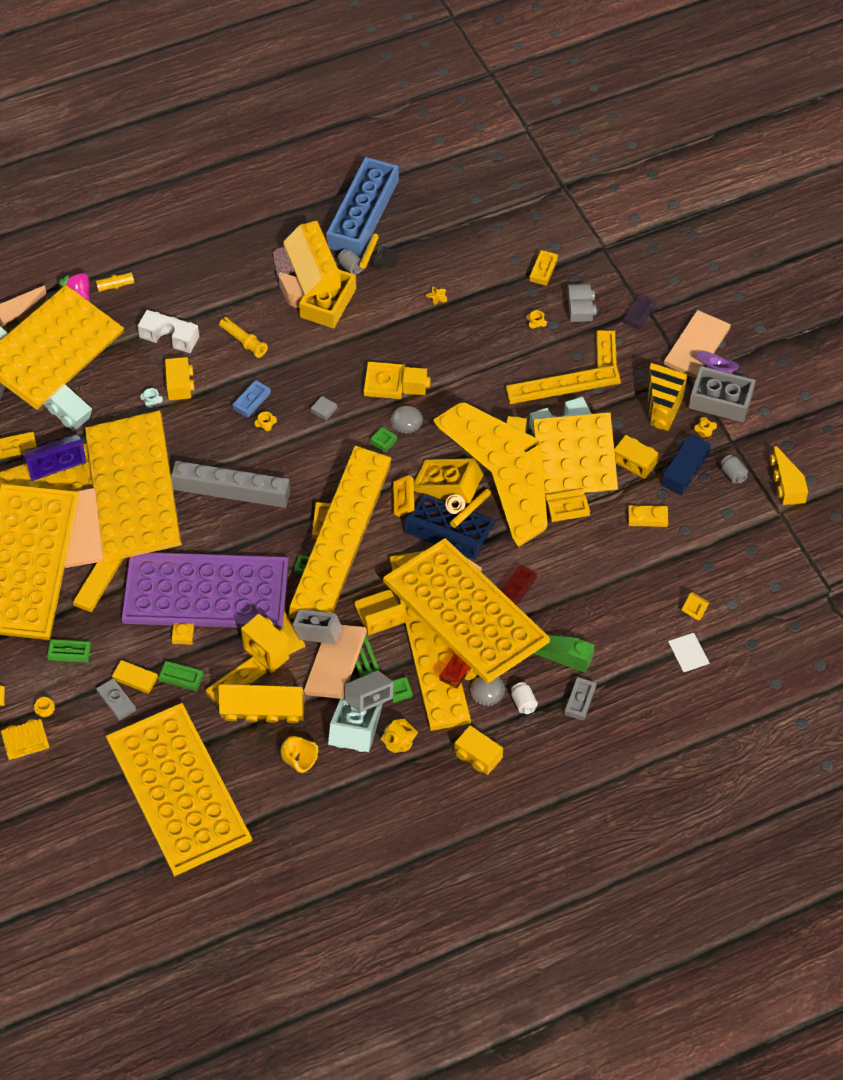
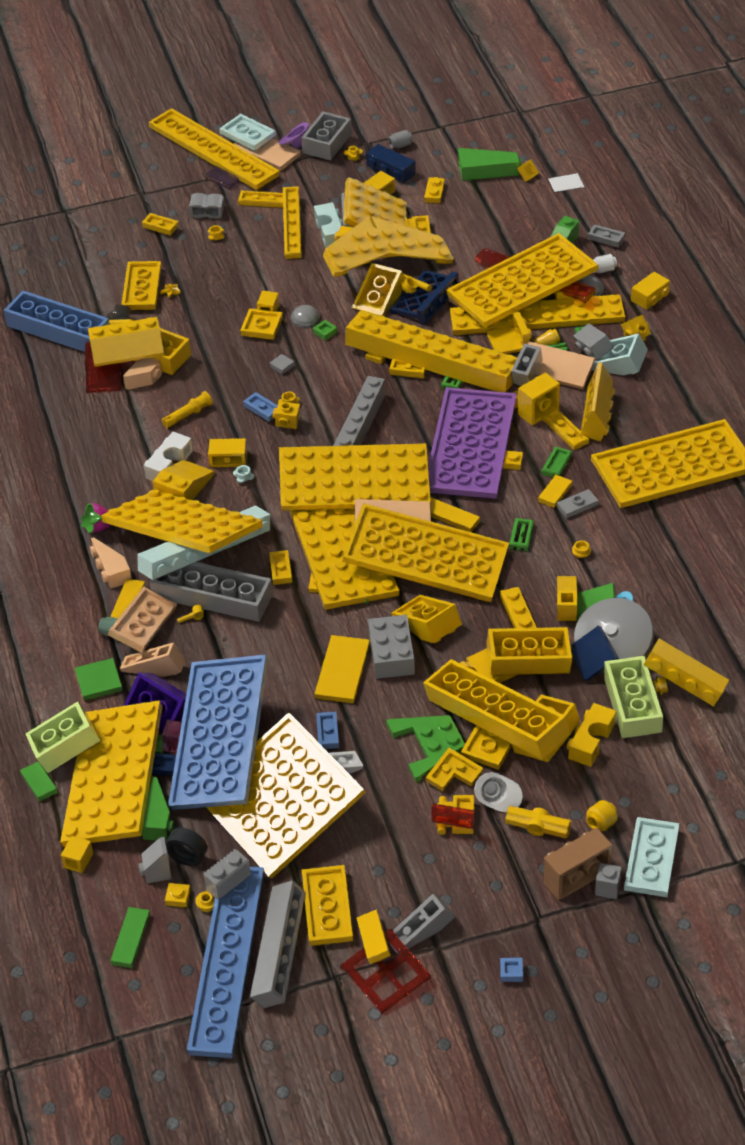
camera: 80 degrees left, 10 degrees down
yellow brick [1,719,49,760] -> none
dark purple slope [22,434,87,481] -> none
yellow pin [96,272,134,292] -> none
yellow hair [280,736,319,773] -> none
yellow plate [393,475,414,517] -> none
yellow slope [647,363,687,431] -> none
yellow slope [770,446,808,505] -> none
none -> yellow plate [121,261,162,310]
none -> yellow plate [149,108,280,190]
none -> yellow slope [152,460,215,500]
none -> light aqua plate [219,114,276,151]
none -> yellow brick [272,401,300,429]
none -> bright green slope [458,148,522,181]
none -> yellow cone [533,329,560,345]

